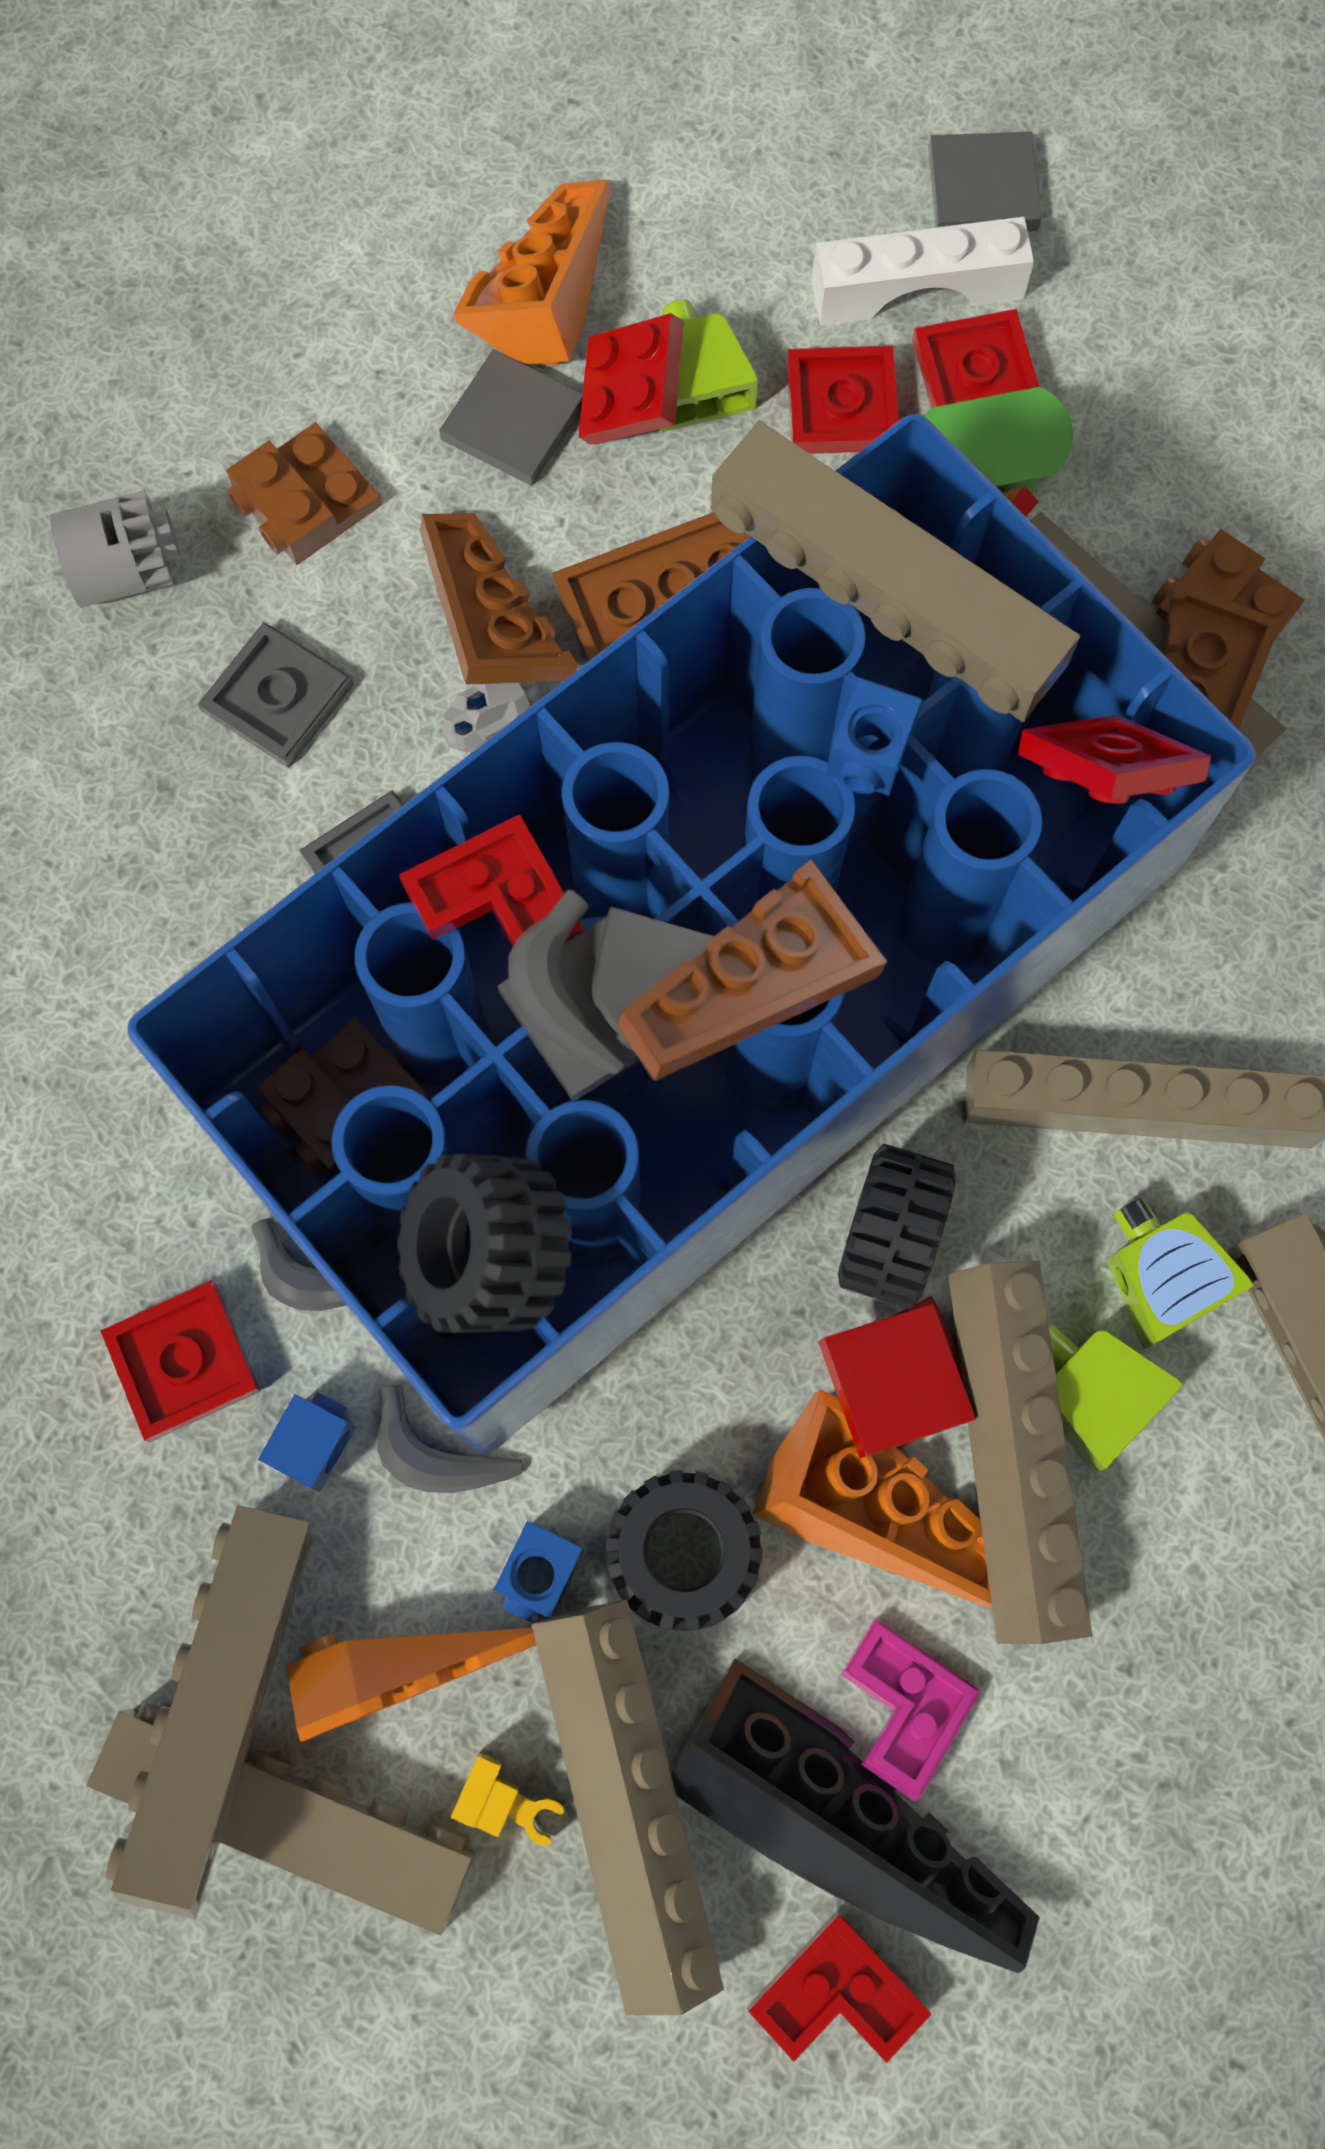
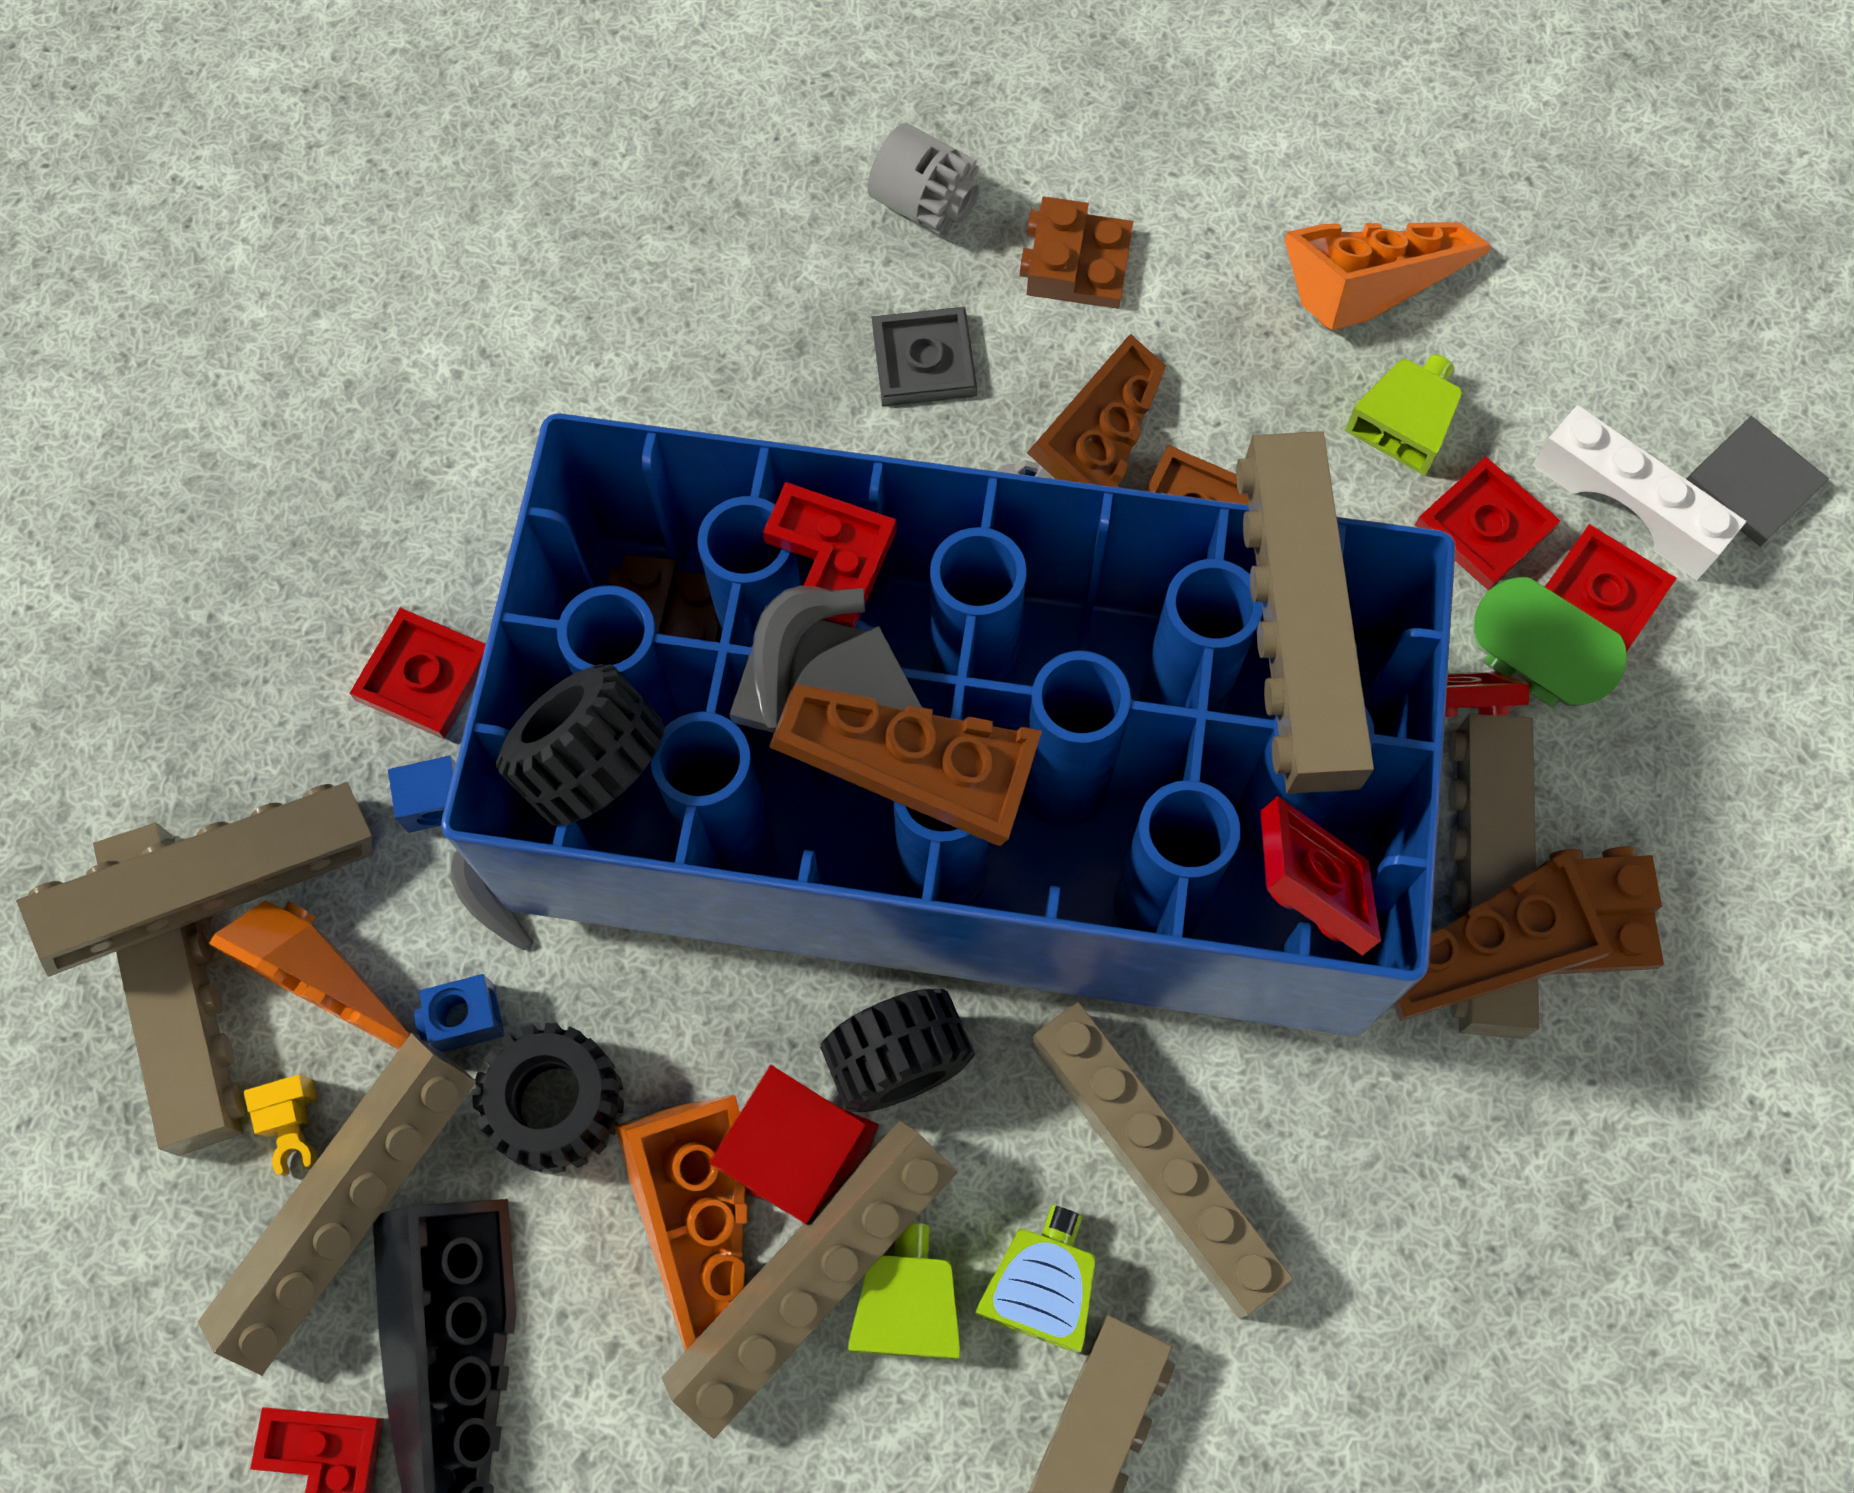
camera: 50 degrees right, 5 degrees down
dark grey tile [439,349,583,486] -> none
red plate [578,313,684,445] -> none
blue brick [827,678,922,796] -> none
dark pink tile [840,1619,981,1802] -> none

